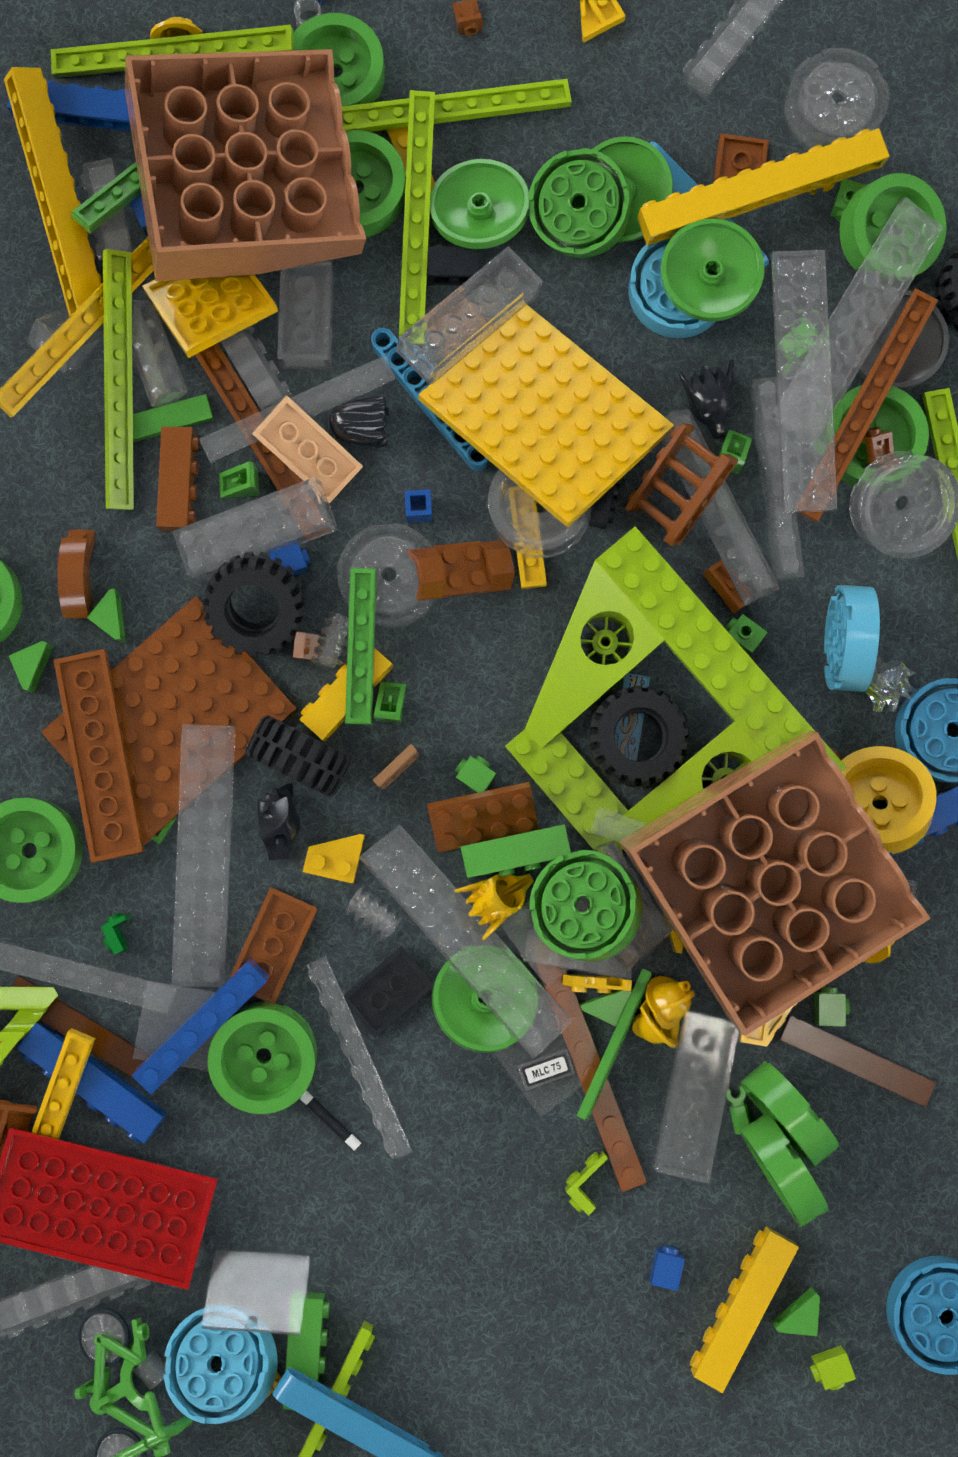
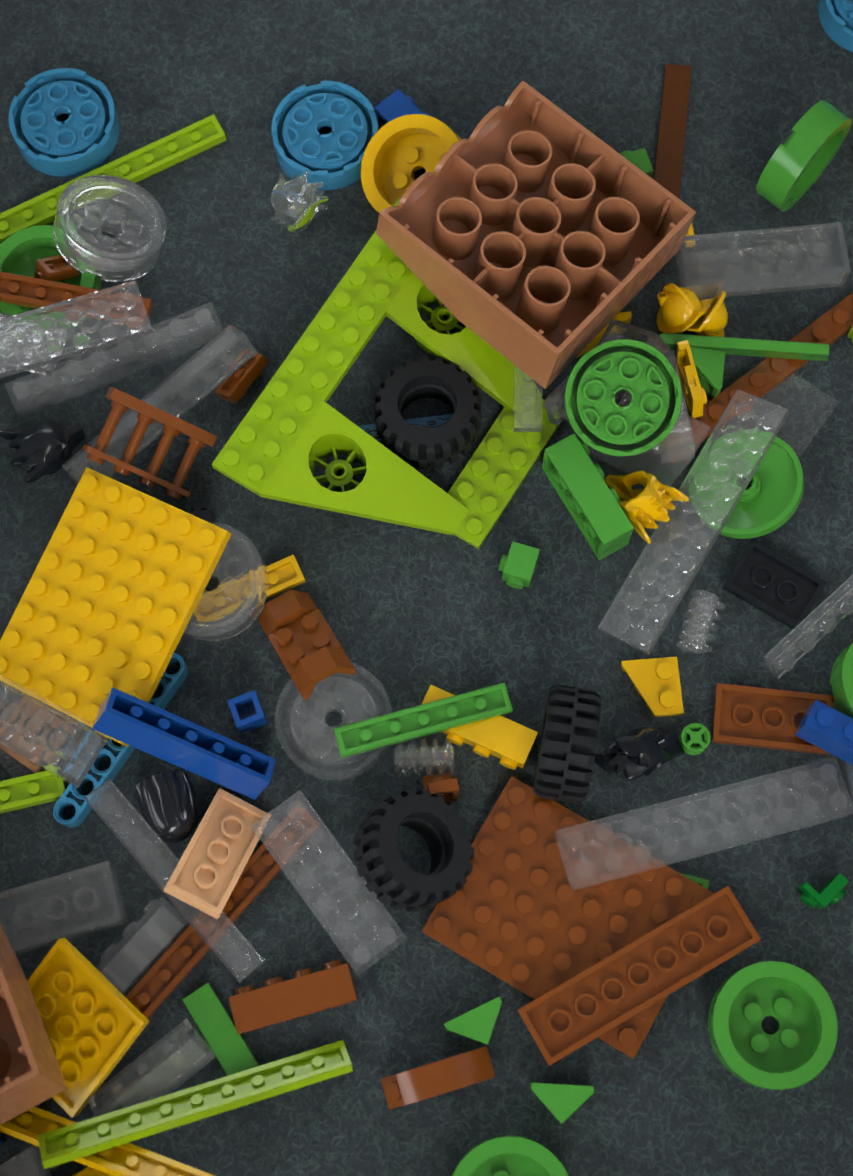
camera: 110 degrees left, 10 degrees down
bright green slope [219,462,260,498] -> none
blue brick [269,543,311,576] -> none
medium nougat tile [373,744,420,790] -> none
bright green slope [374,682,406,724] -> none
dark orange plate [427,782,539,853] -> none
tile [517,1048,575,1091] -> none
bright green slope [718,430,752,474] -> none
bright green bar [724,1085,751,1134] -> none
bright green brick [725,614,768,655] -> none
bright green brick [740,1061,839,1168] -> none
medium azure brick [824,585,880,692] -> none
none -> blue brick [92,687,276,800]
none -> bright green wheel [679,723,711,756]

